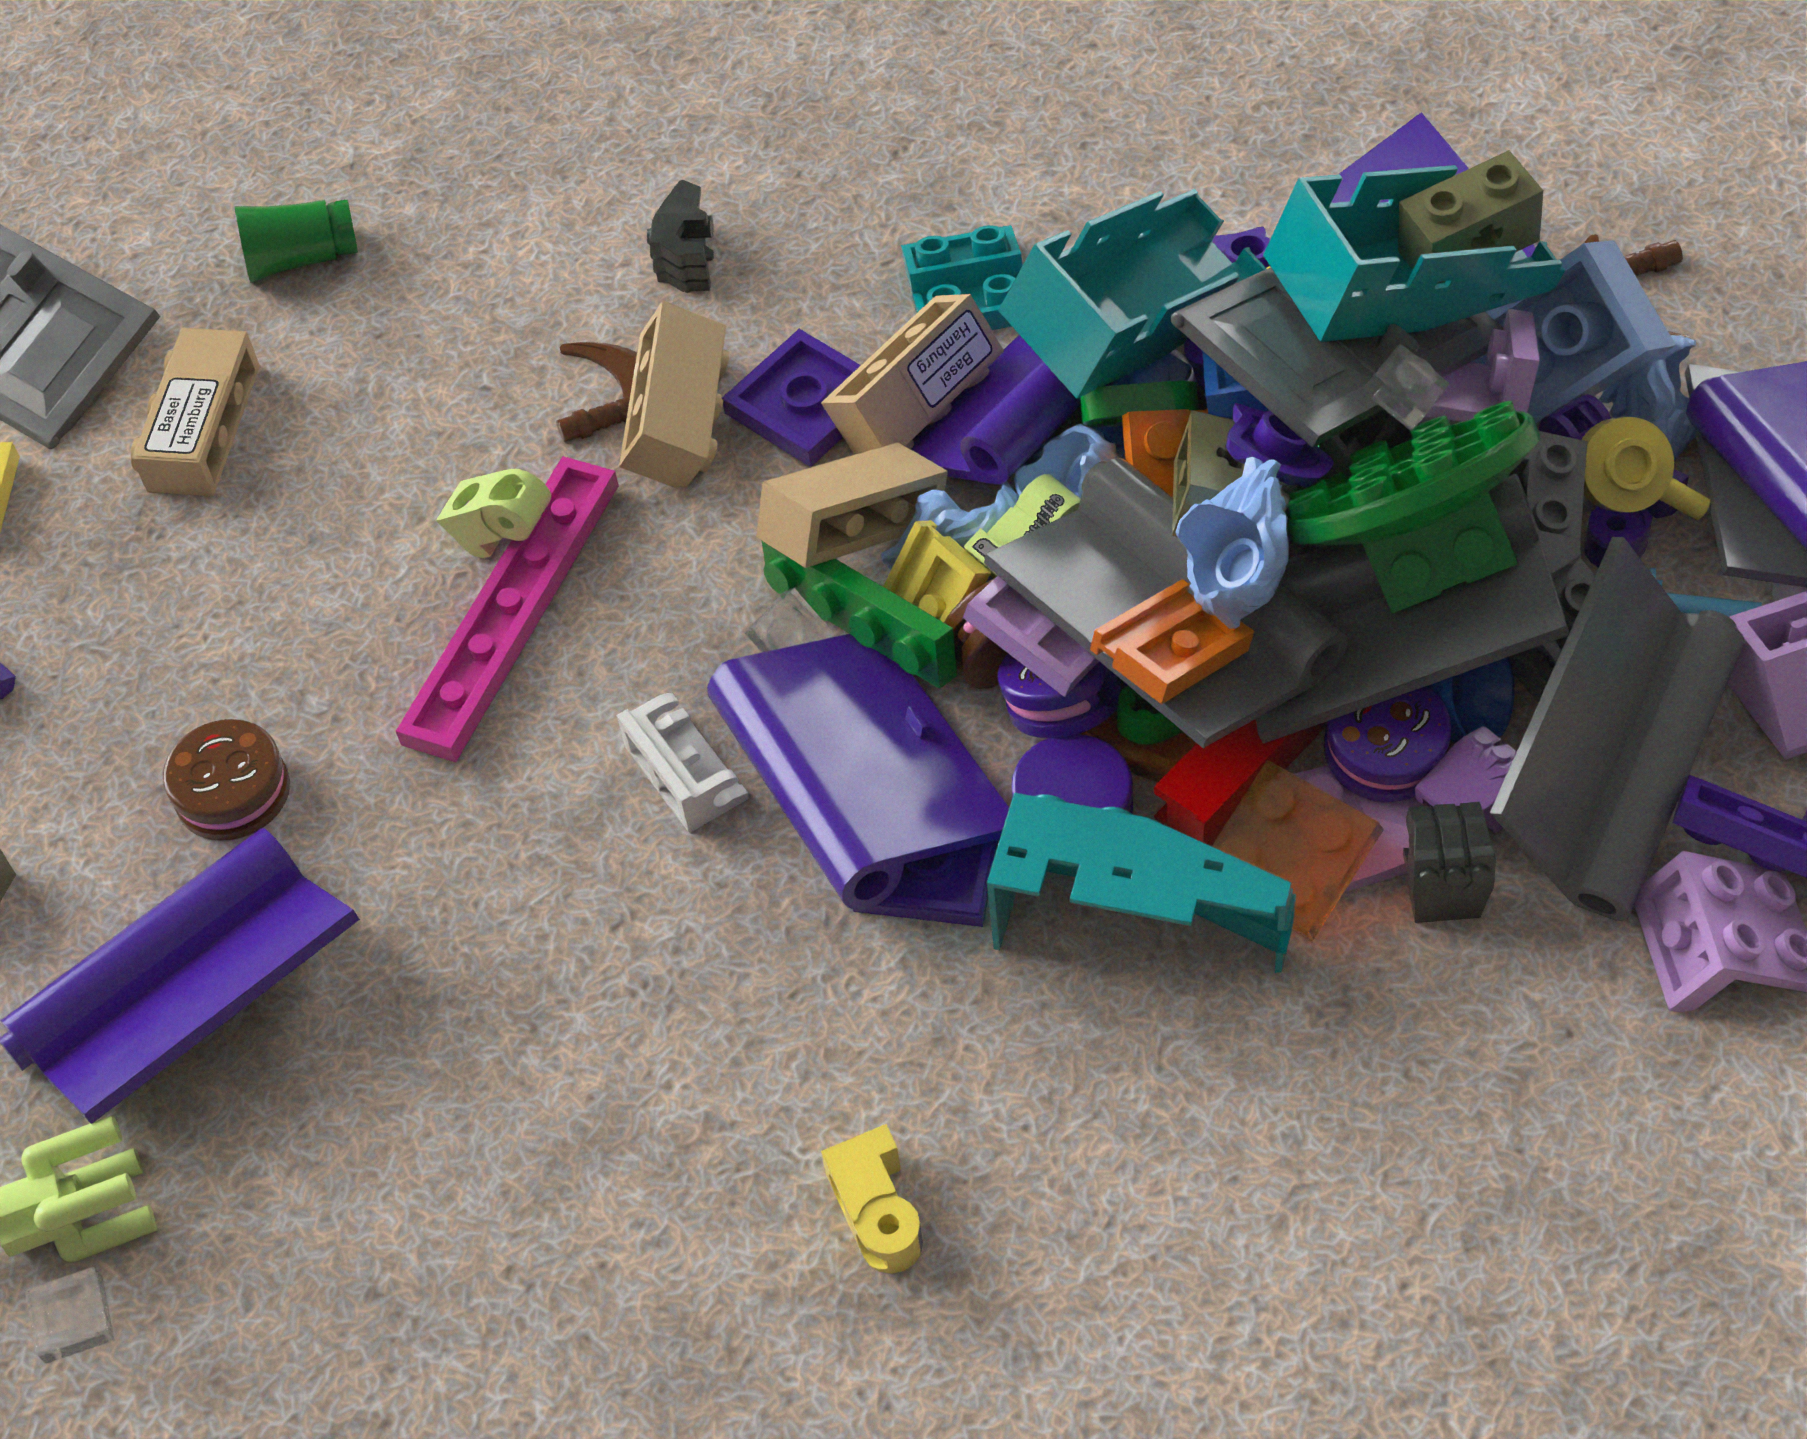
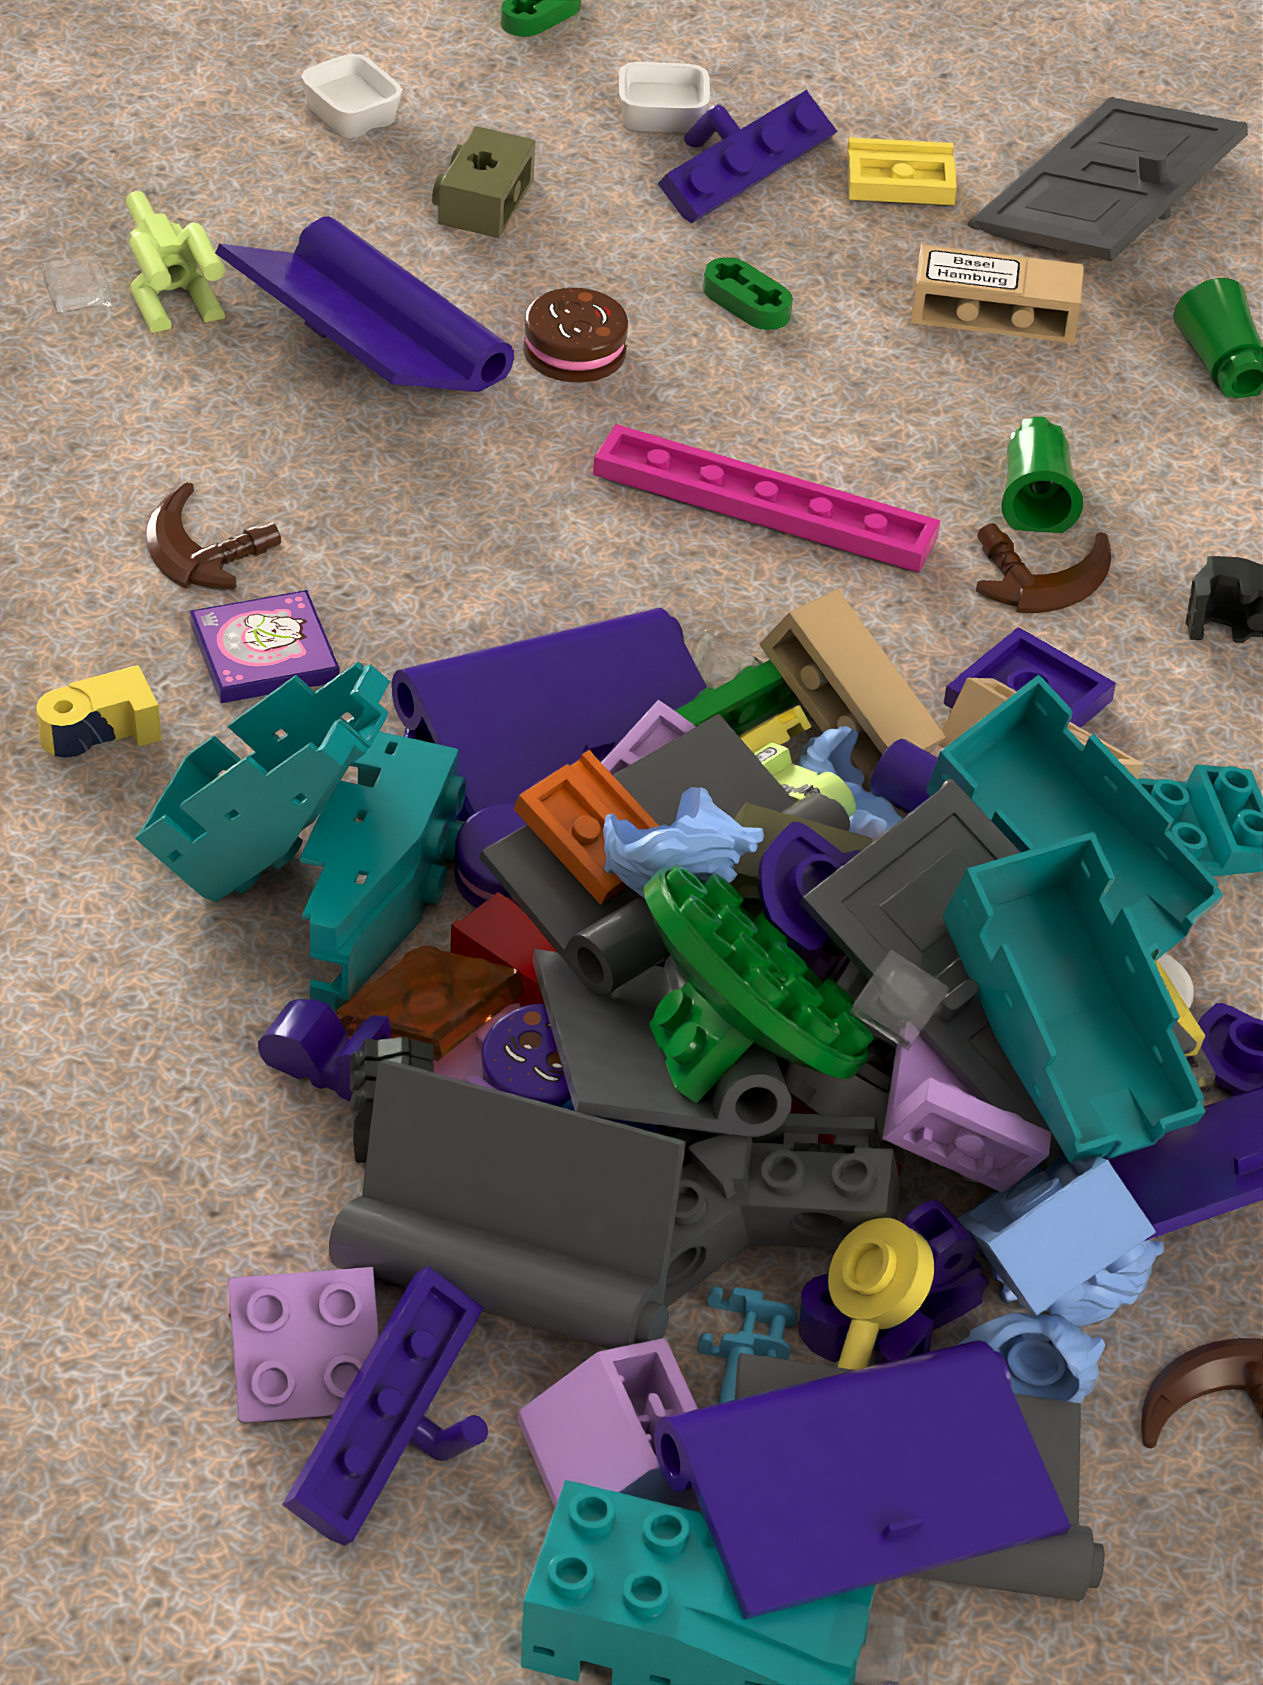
camera: 80 degrees right, 10 degrees down
yellowish green leg [436,469,552,558] -> none
white hinge [616,693,749,833] -> none
tan brick [619,300,729,487] -> none
olive brick [1398,150,1544,284] -> none
none -> teal piece [135,661,391,902]
none -> reddish brown piece [146,482,281,589]
none -> tile [190,590,340,703]
none -> dark purple leg [258,998,392,1101]
none -> green beam [703,257,793,330]
none -> green plant [1001,417,1083,533]

